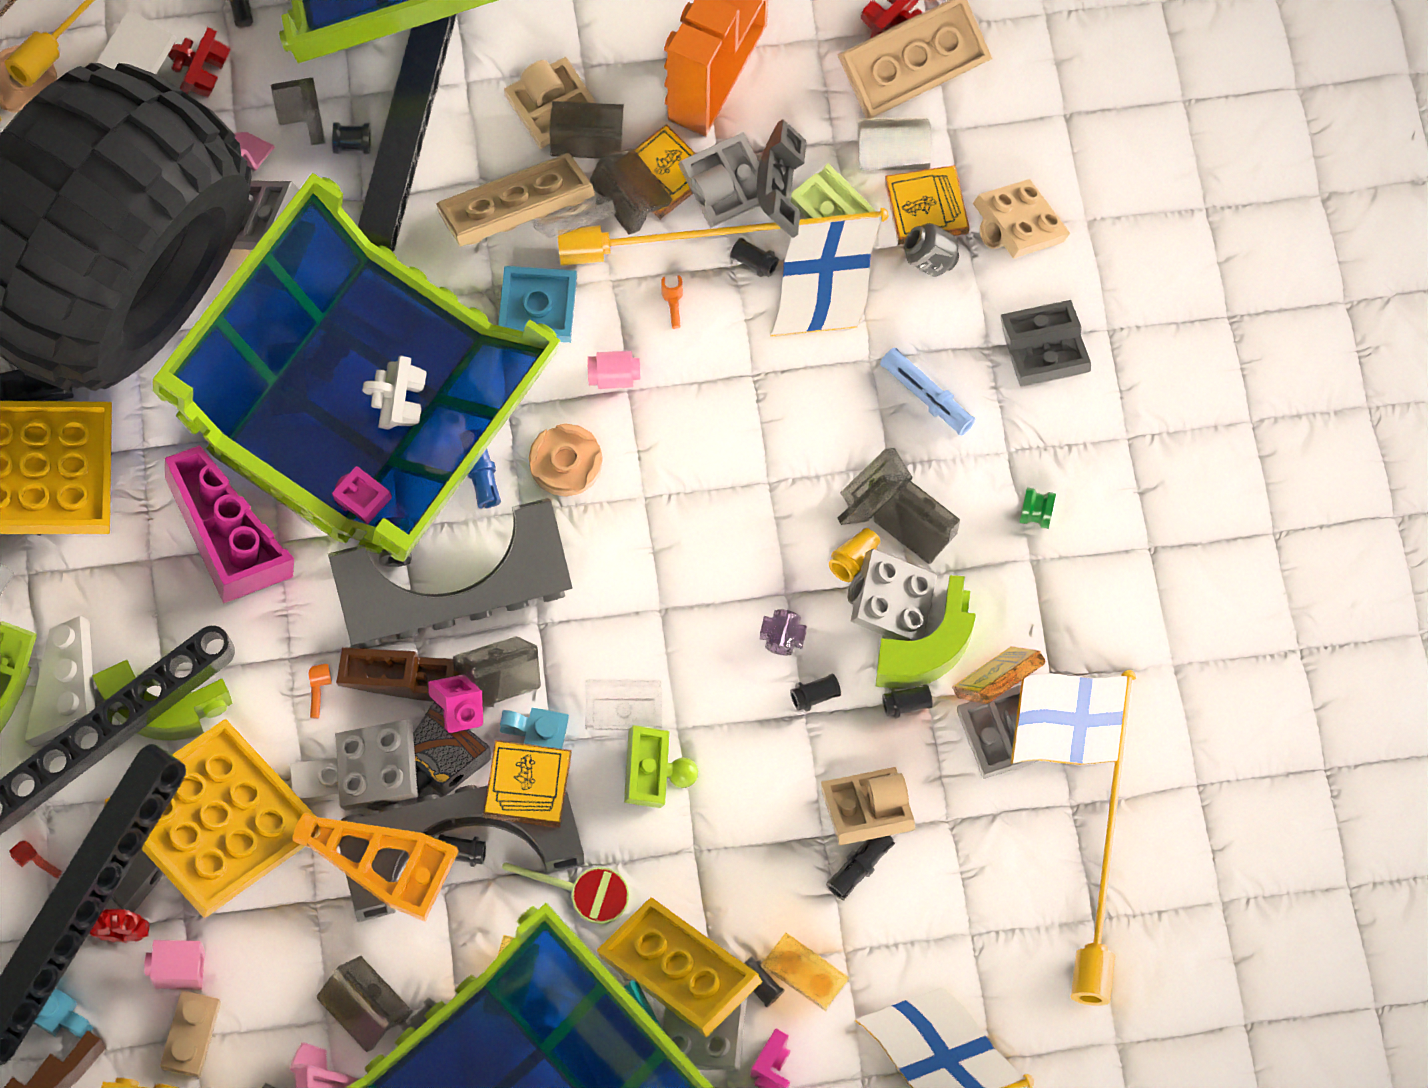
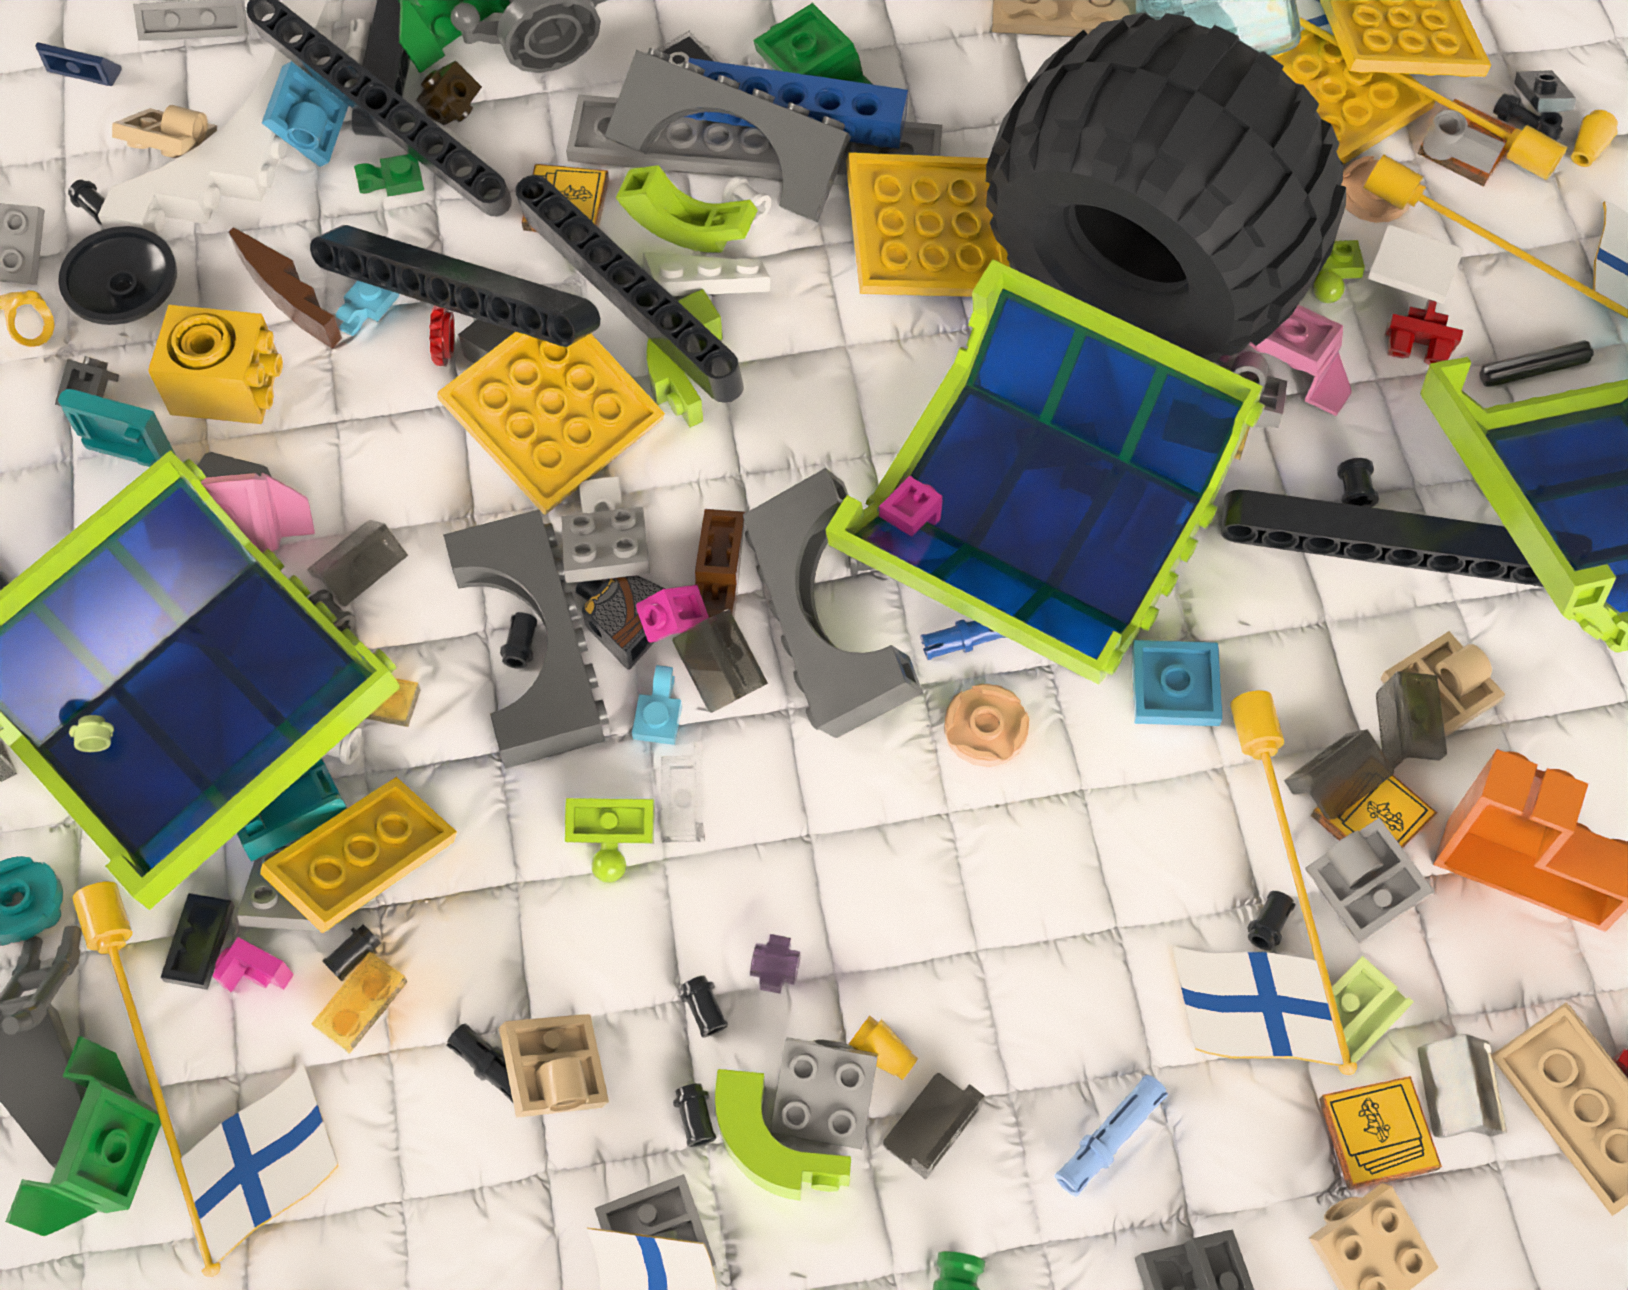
camera: 90 degrees right, 5 degrees down
clear red hand [9,840,63,880] -> none
bright pink brick [144,940,205,990] -> none
tan plate [160,990,221,1078] -> none
dark pink wedge [165,445,294,604] -> none
clear smoke panel [271,77,325,146] -> none
light orange plate [293,812,458,922] -> none
orange hand [308,663,332,719] -> none
white hips [362,356,426,430] -> none
tan piece [436,153,595,247] -> none
yellow tile [483,740,572,828] -> none
piece [502,862,630,924] -> none
clear tile [531,193,616,238] -> none
bright pink brick [587,351,640,389] -> none
orange hand [661,275,683,329] -> none
dark grey slope [756,119,807,238] -> none
clear smoke panel [837,448,913,525] -> none
dark grey head [904,223,959,277] -> none
tile [951,646,1046,704] -> none

